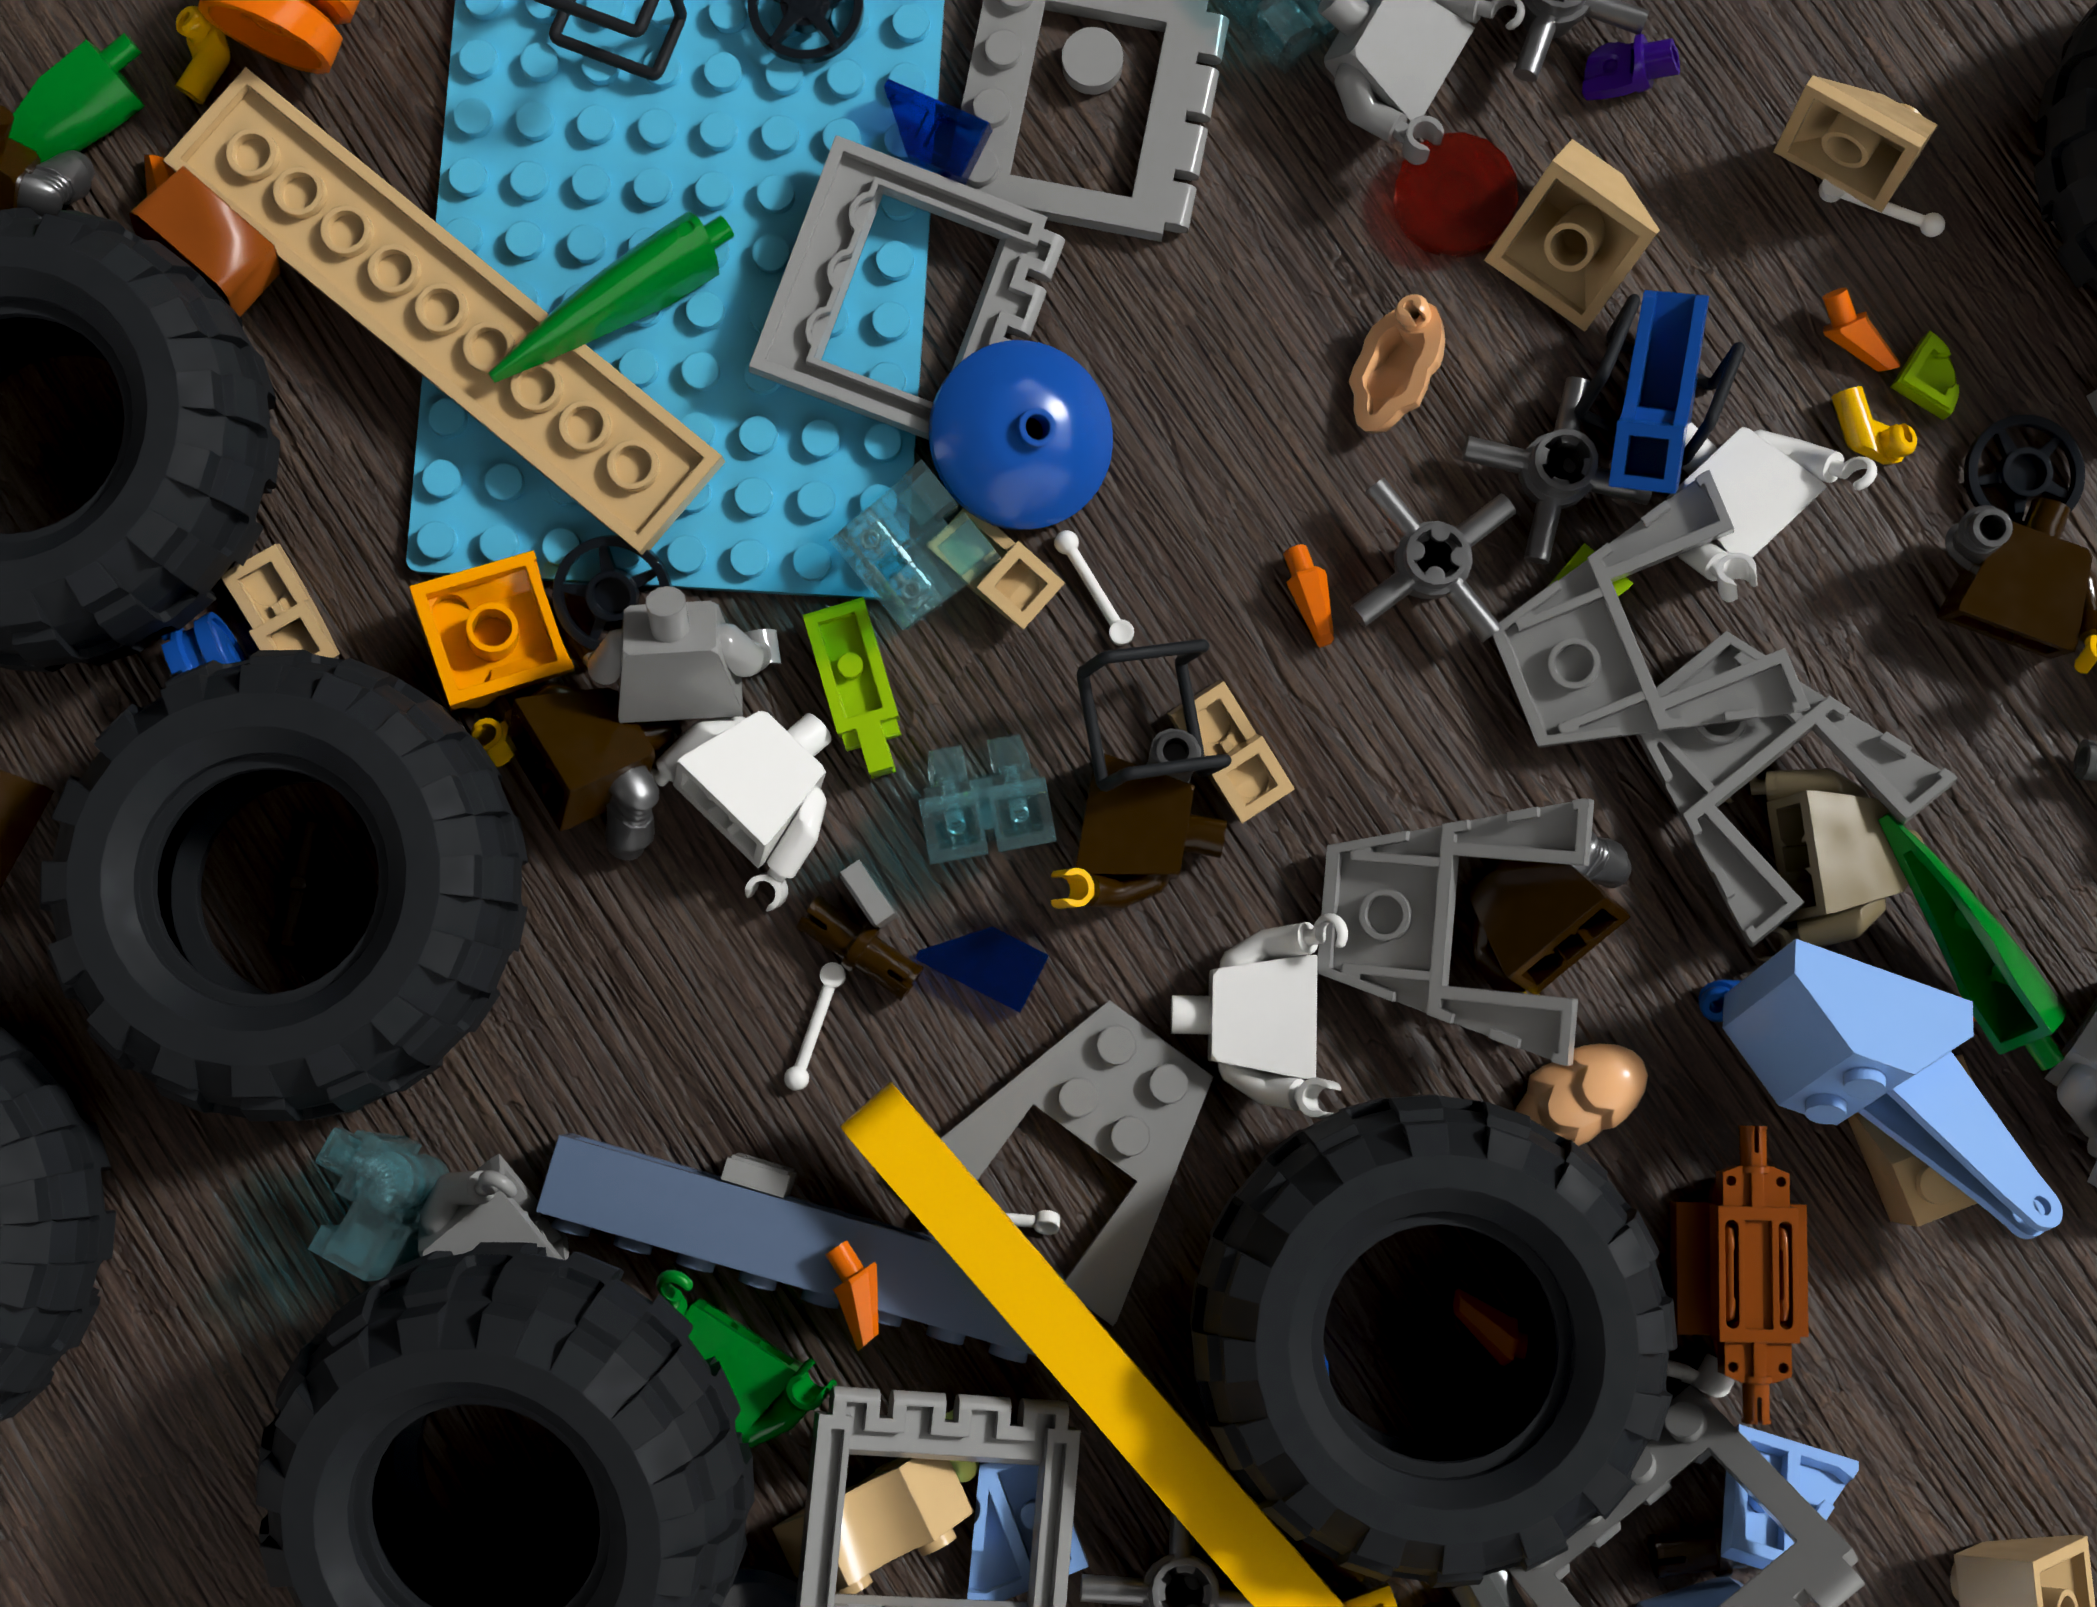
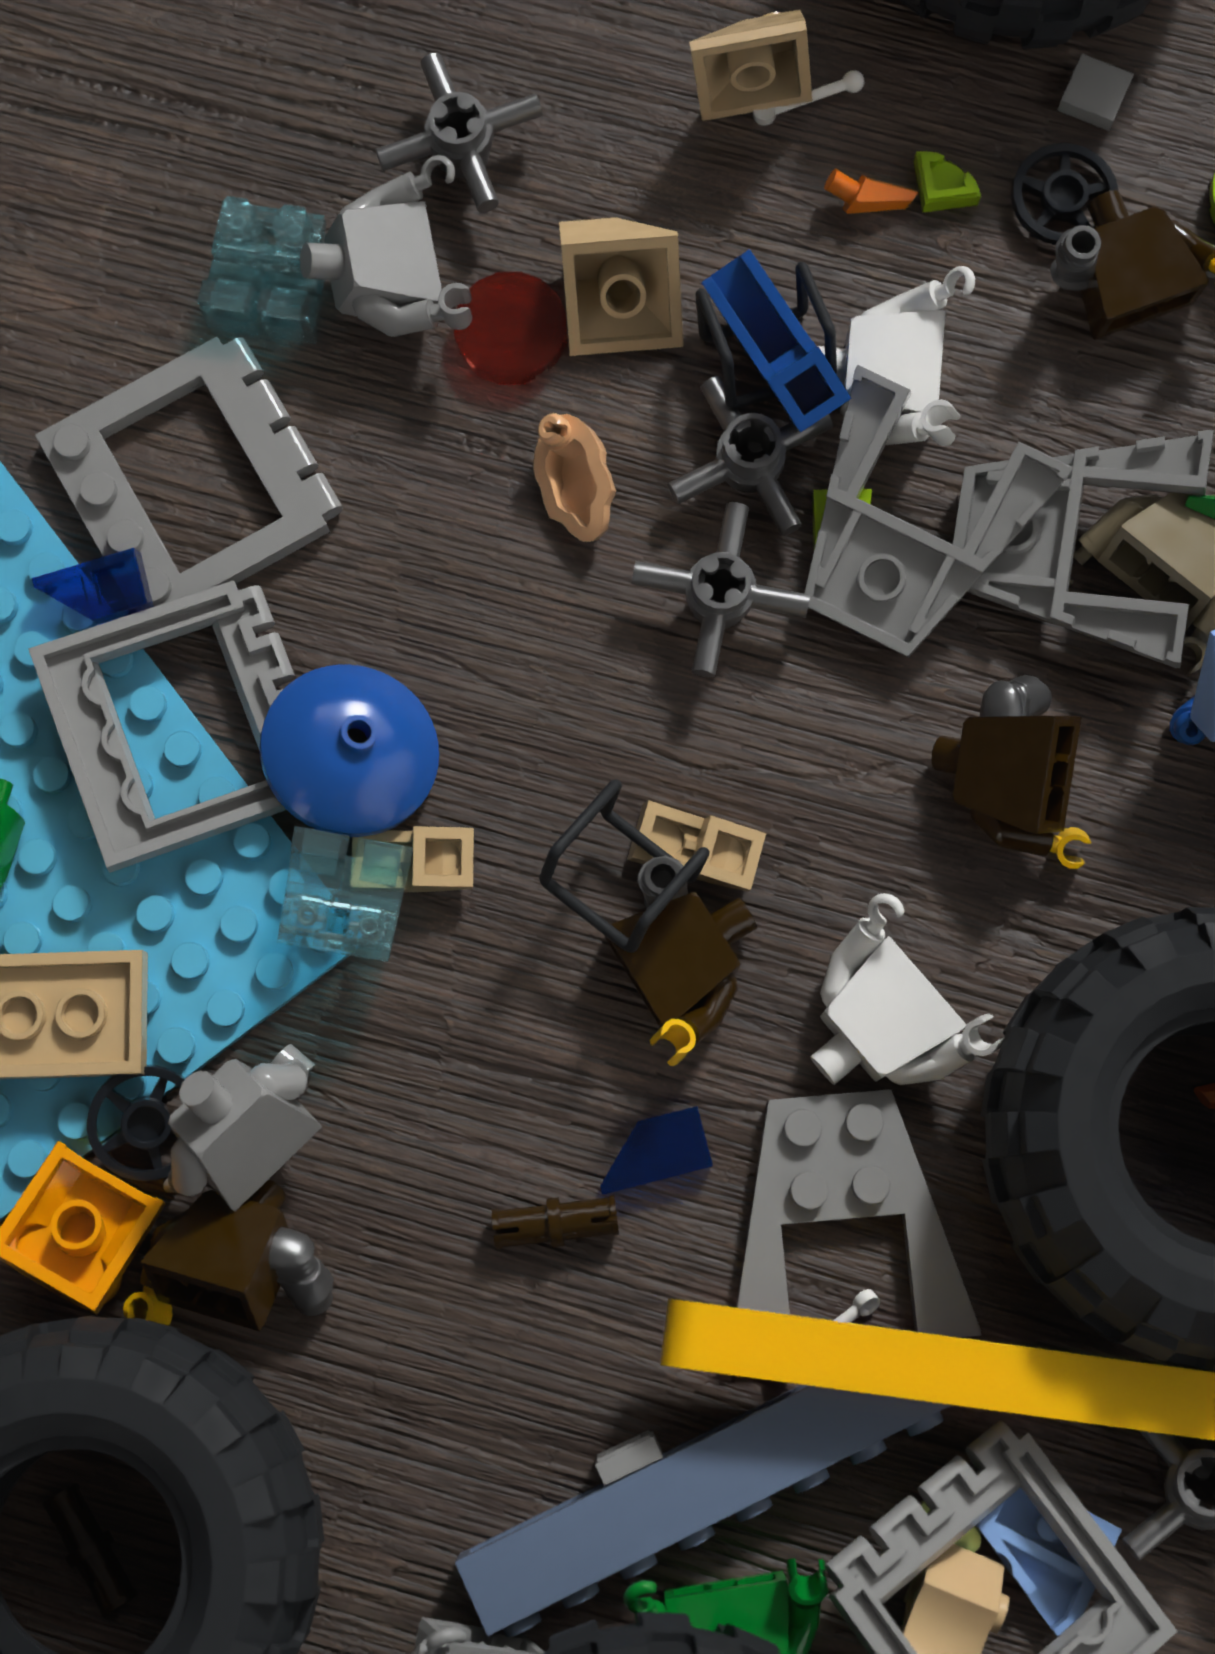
camera: 40 degrees left, 5 degrees down
white torso [650,711,832,912] -> none
white hinge [784,962,846,1091] -> none
lime hinge [803,597,901,779] -> none
orange bar [825,1240,879,1351] -> none
light grey tile [840,860,899,929] -> none
clear light blue hips [918,734,1057,865] -> none
white hinge [1054,530,1134,646] -> none
light grey tile [1062,27,1123,95] -> none
orange bar [1283,544,1334,648] -> none
light grey wing [1317,798,1594,1066] -> none
light nougat arm [1515,1043,1648,1146] -> none
dark purple piece [1582,34,1680,101] -> none
yellow arm [1831,386,1917,465] -> none

